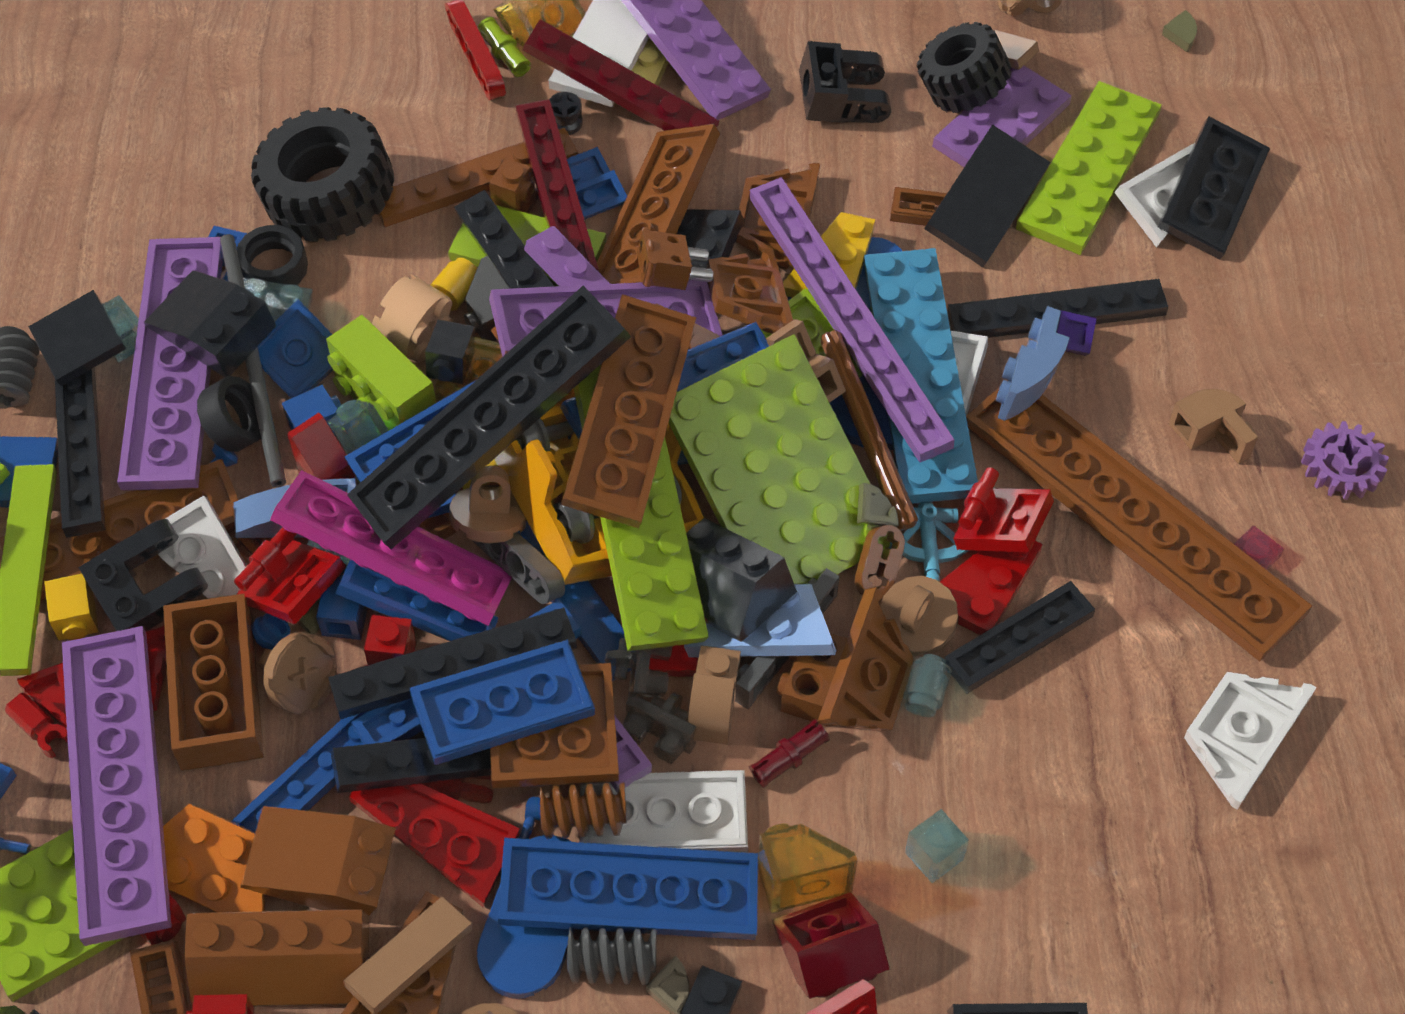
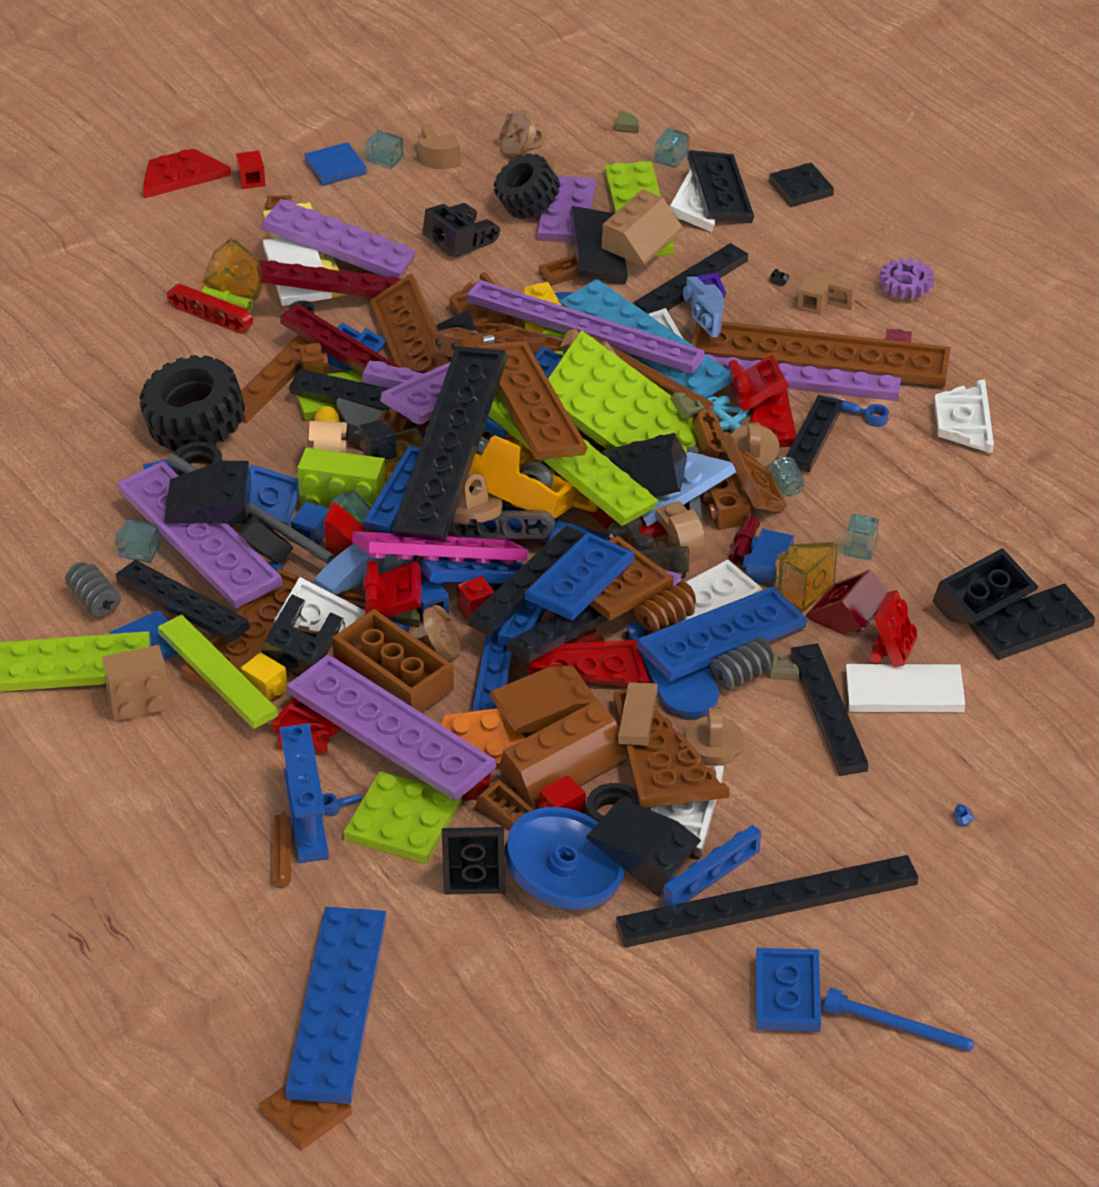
camera: 35 degrees left, 15 degrees down
black tile [28,290,127,386] -> none
none -> medium nougat slope [601,189,682,266]
none -> clear light blue brick [655,128,689,168]
none -> medium lavender plate [706,354,901,401]
none -> blue brick [743,528,794,588]
none -> black plate [769,162,834,207]
none -> black rock [770,269,789,285]
none -> blue piece [830,396,889,427]

